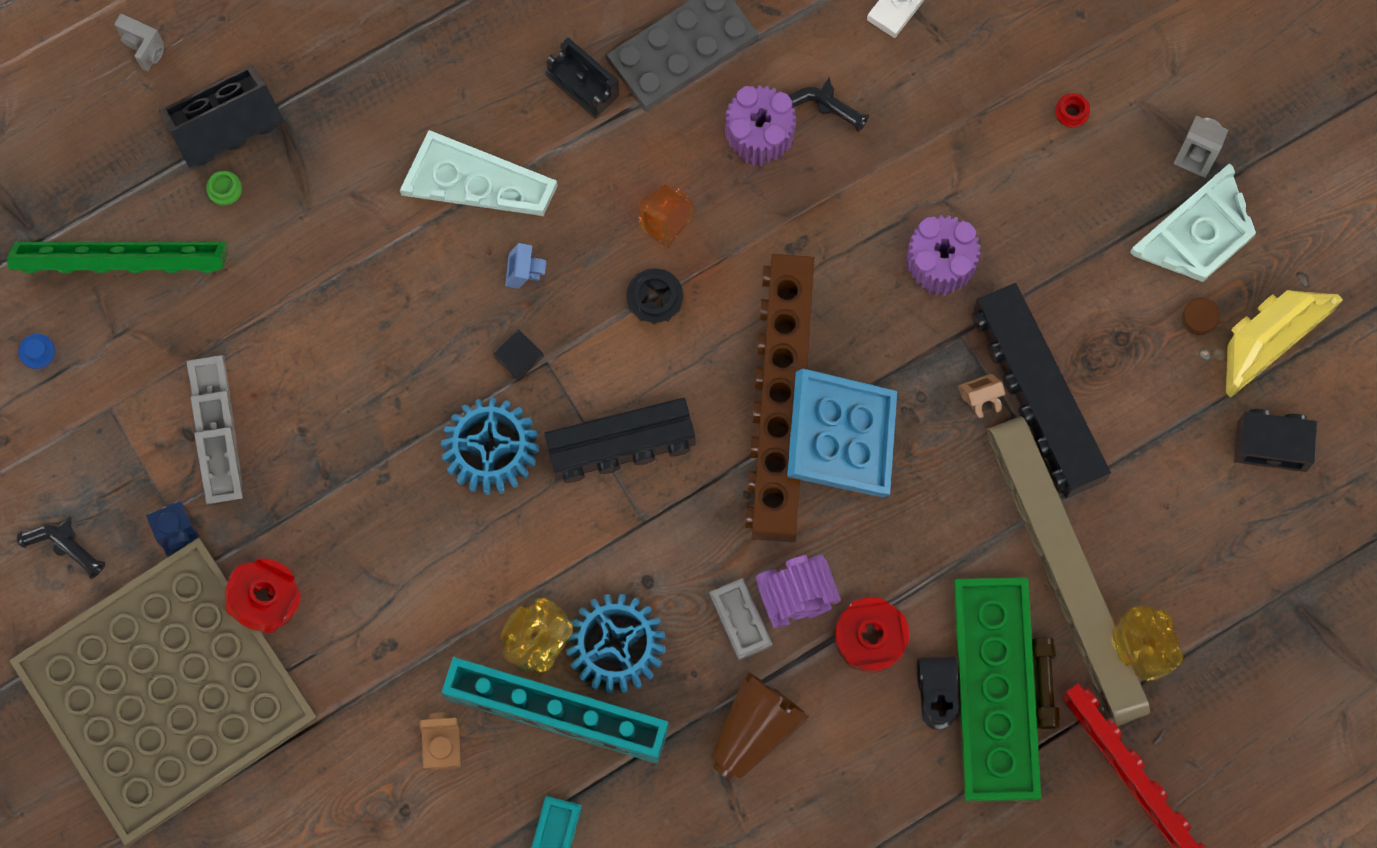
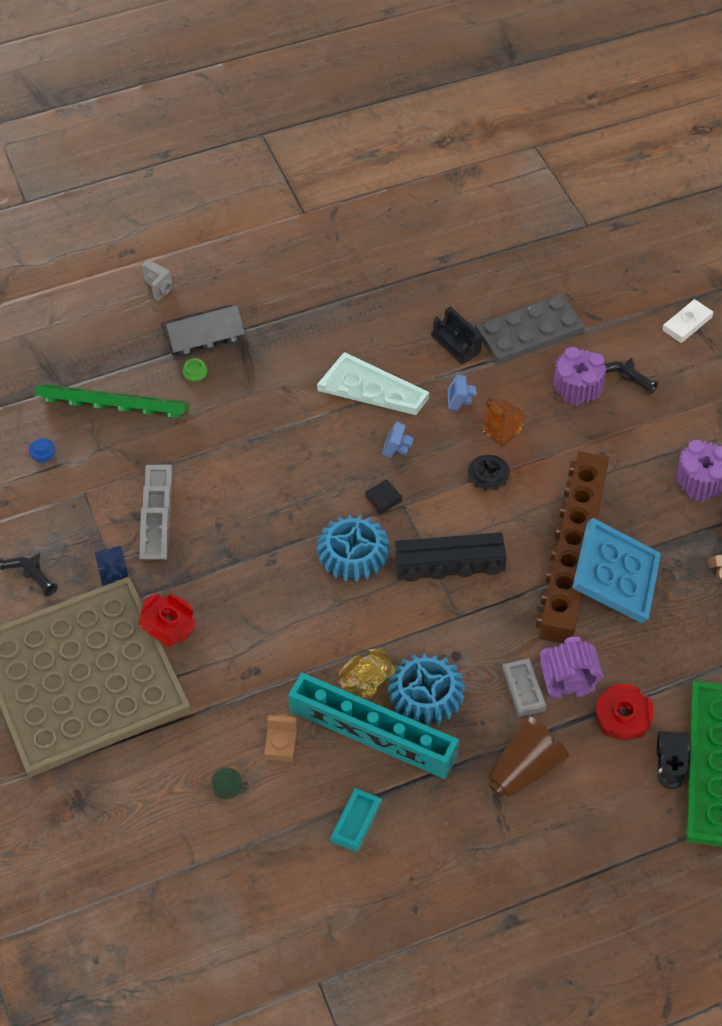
camera: 10 degrees right, 20 degrees down
none -> clear green tile [212,768,242,799]
none -> medium blue tile [447,374,477,411]

